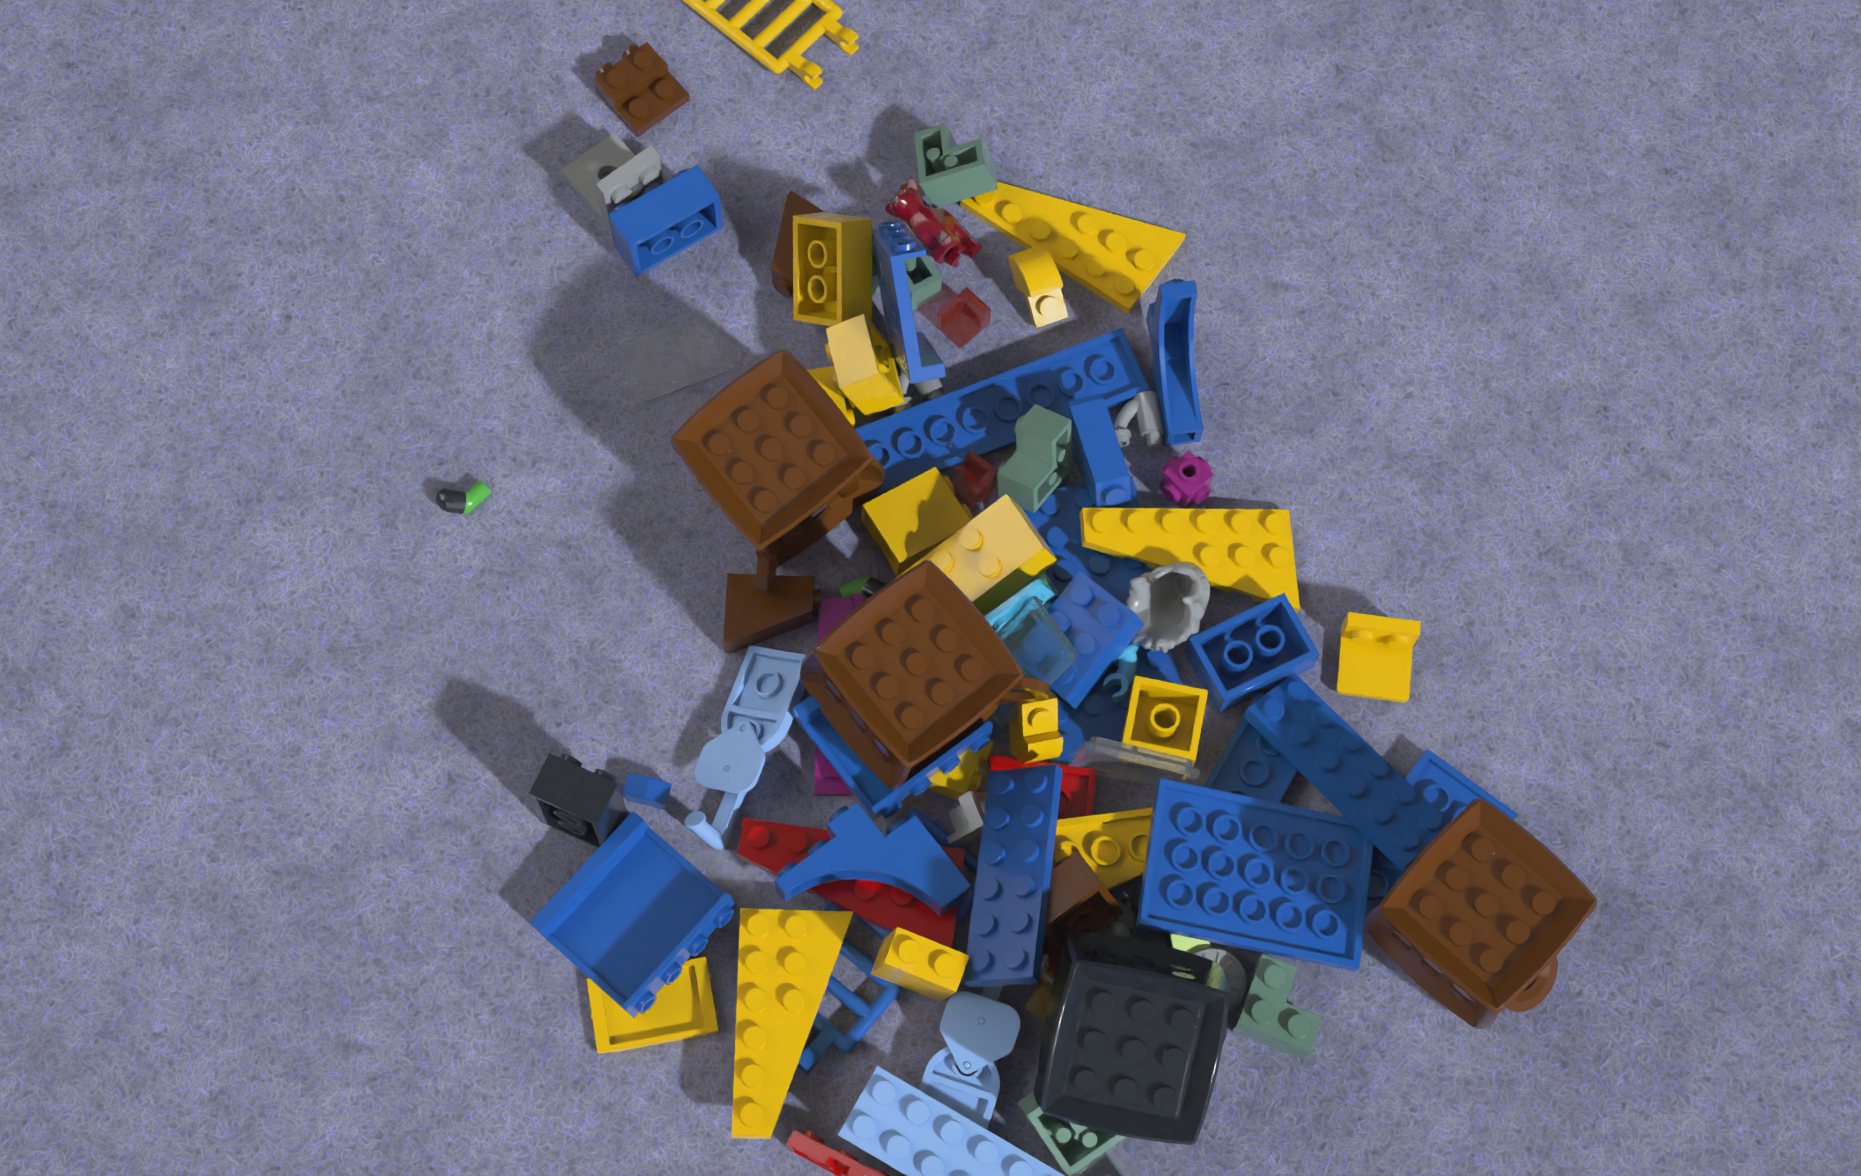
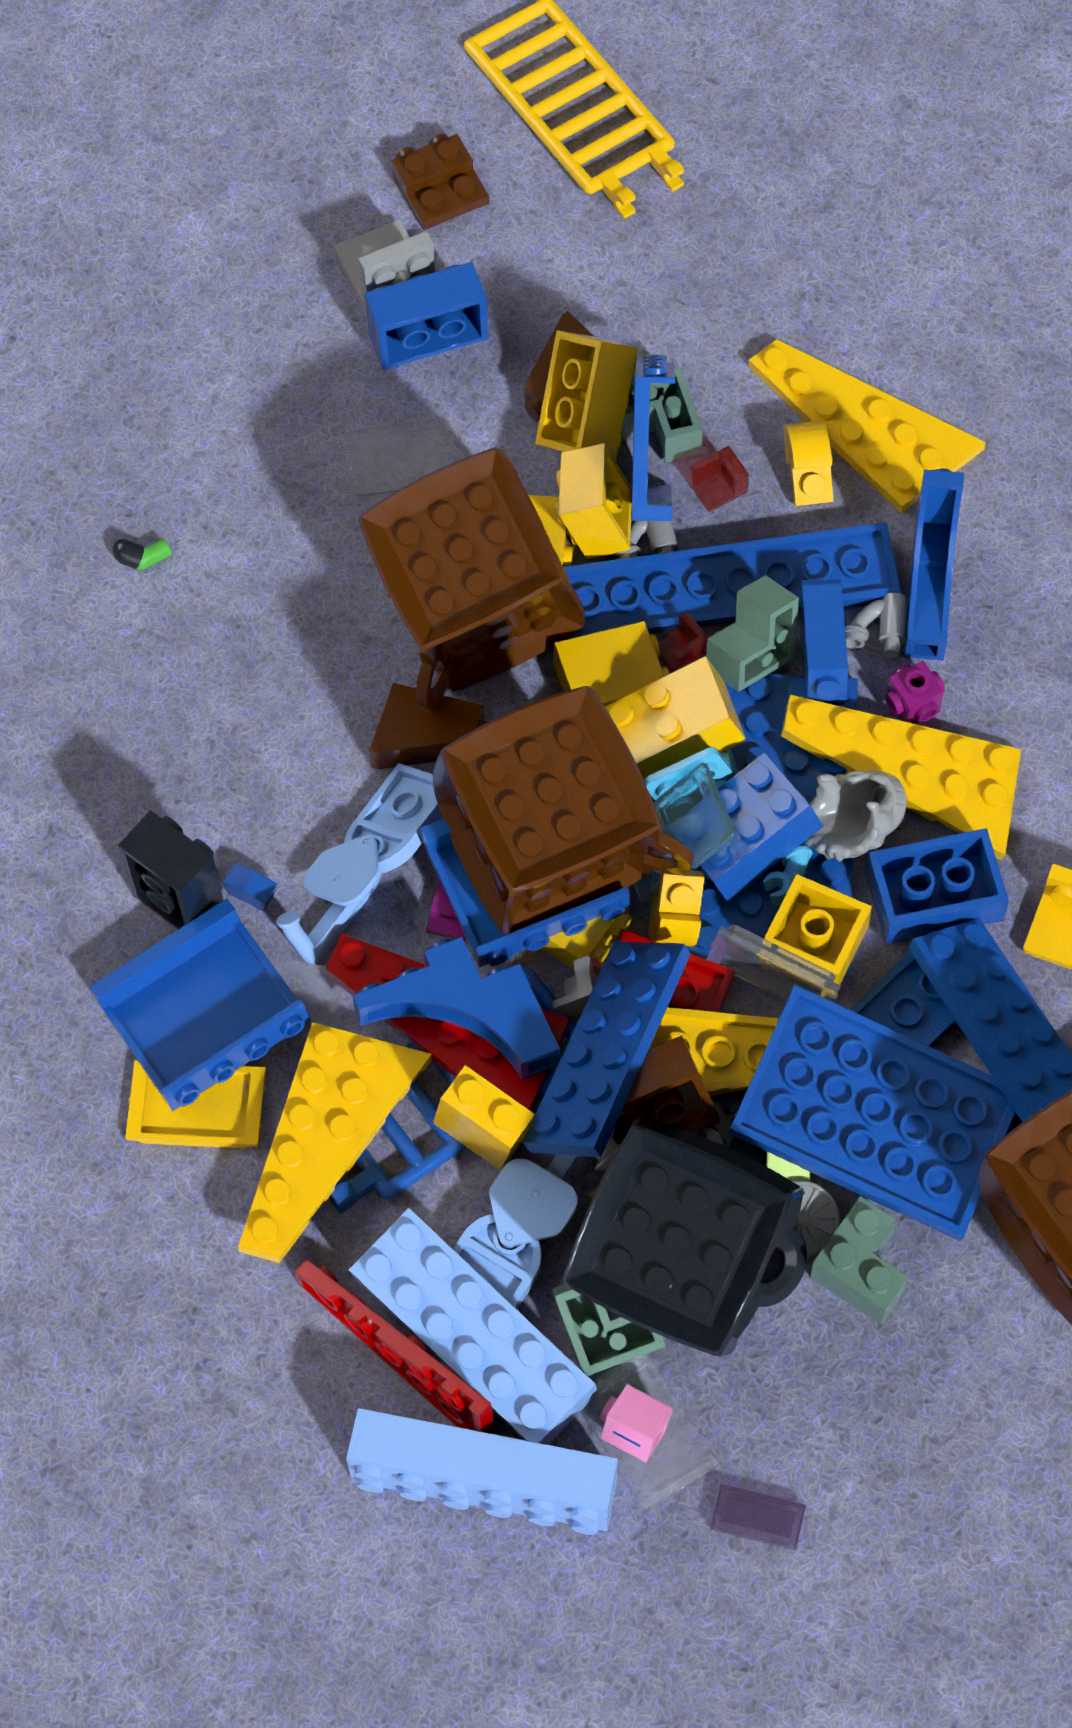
camera: 20 degrees right, 5 degrees down
dark red animal [885,179,982,267] -> none
sand green brick [914,123,998,208] -> none

